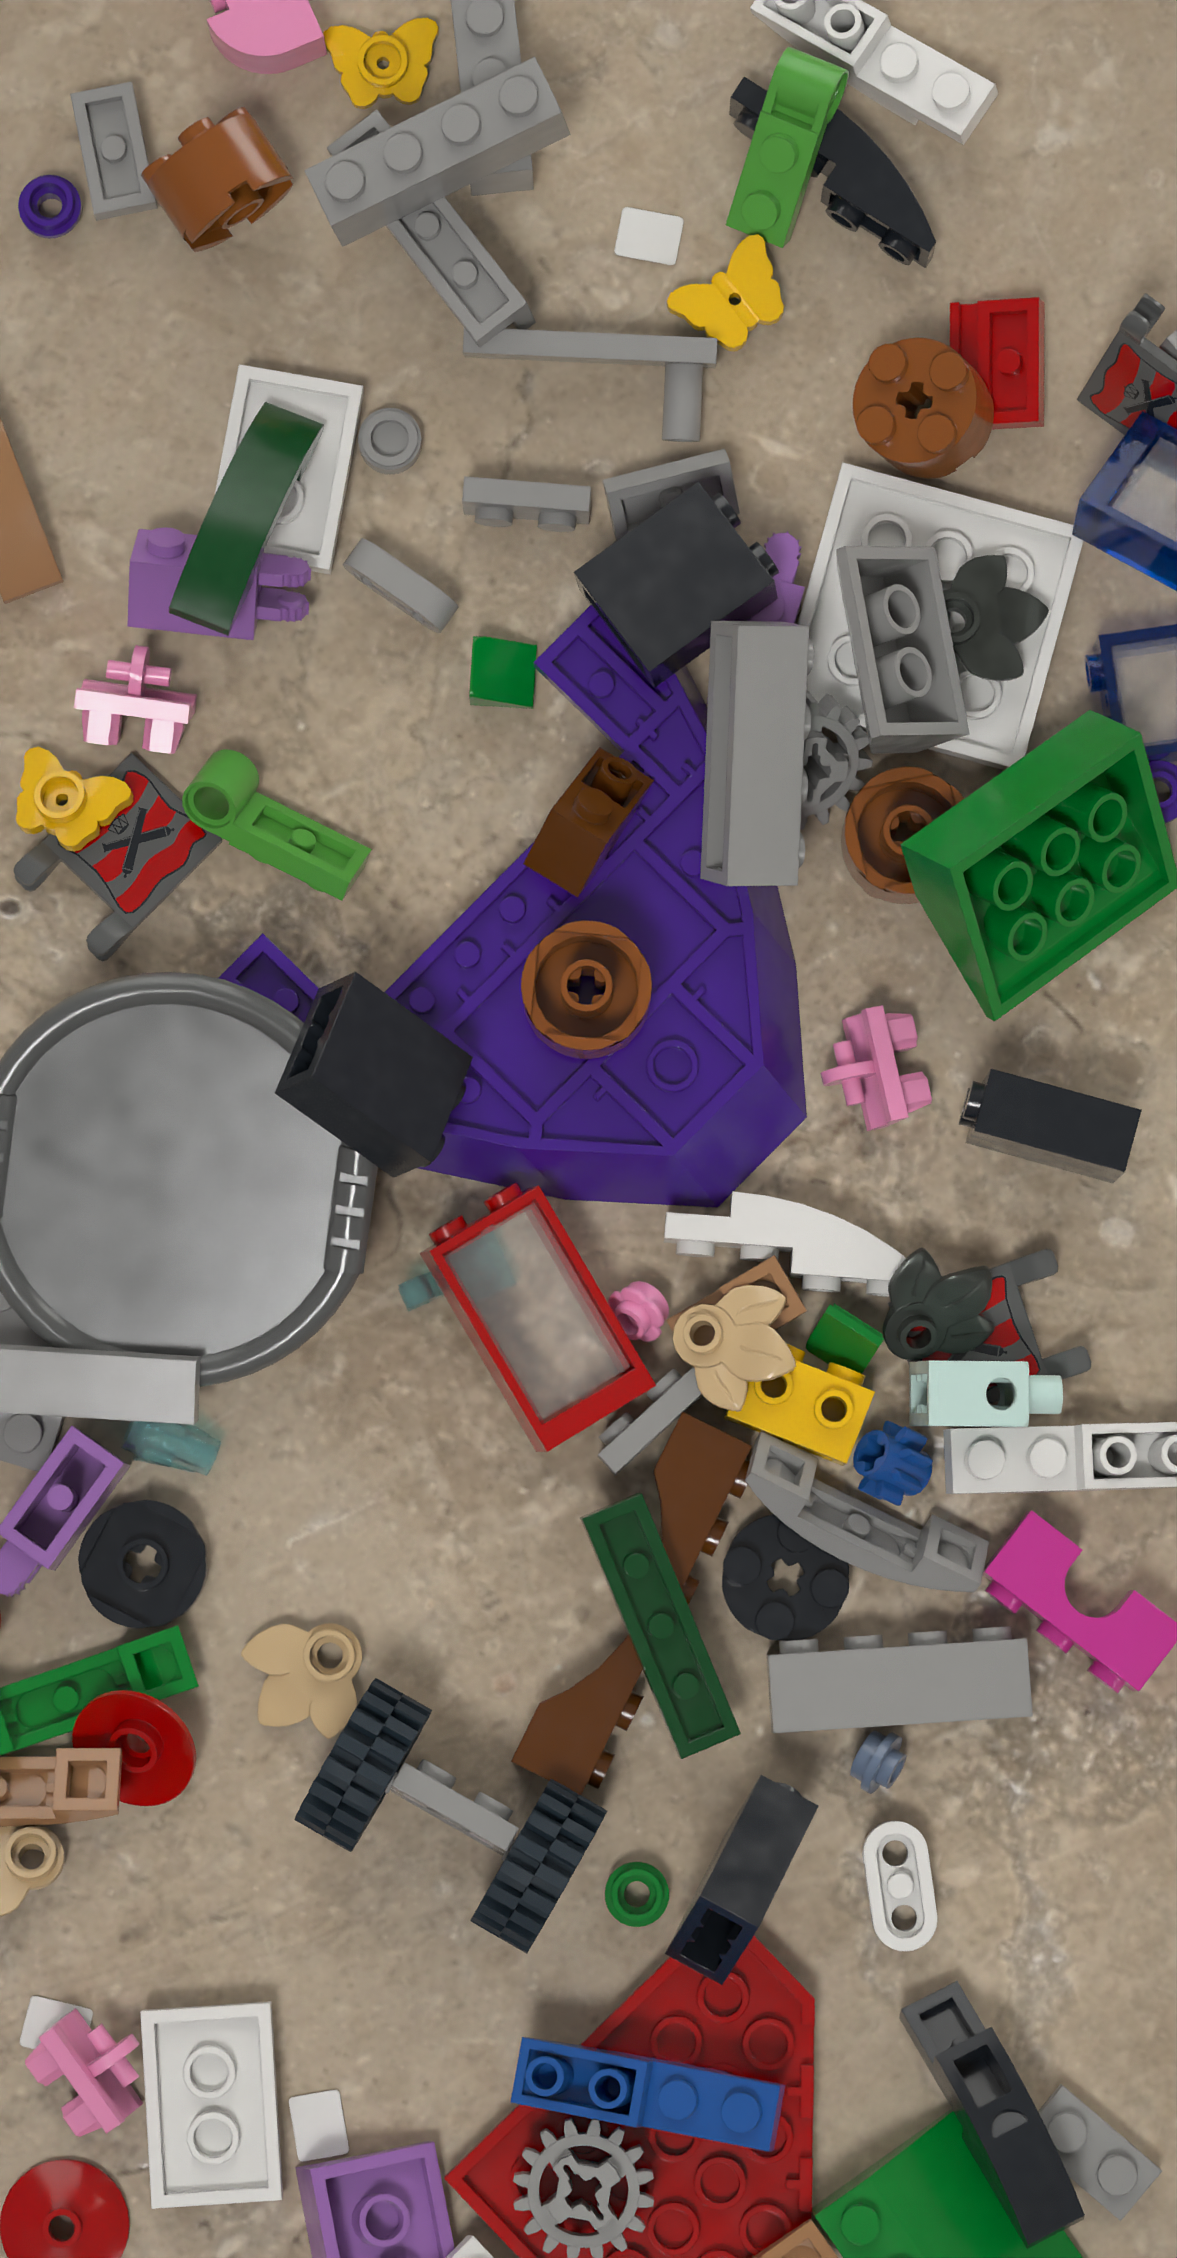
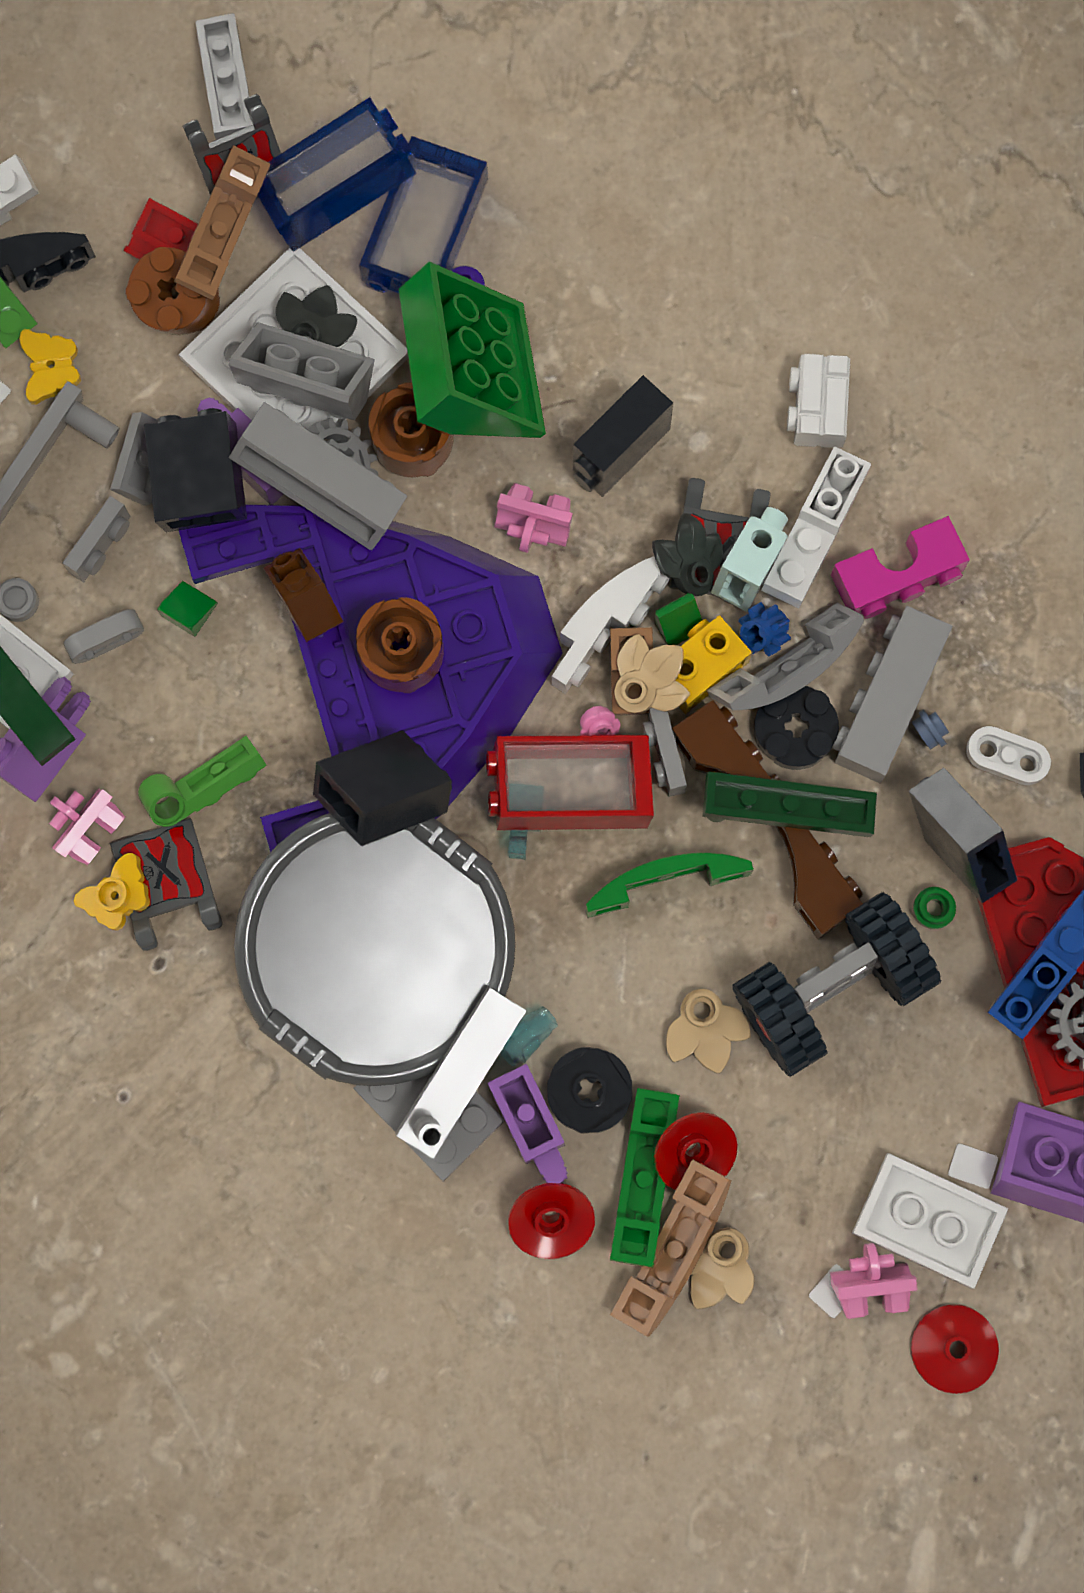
camera: 60 degrees left, 5 degrees down
none -> medium nougat slope [174,145,270,300]
none -> green slope [586,853,754,918]

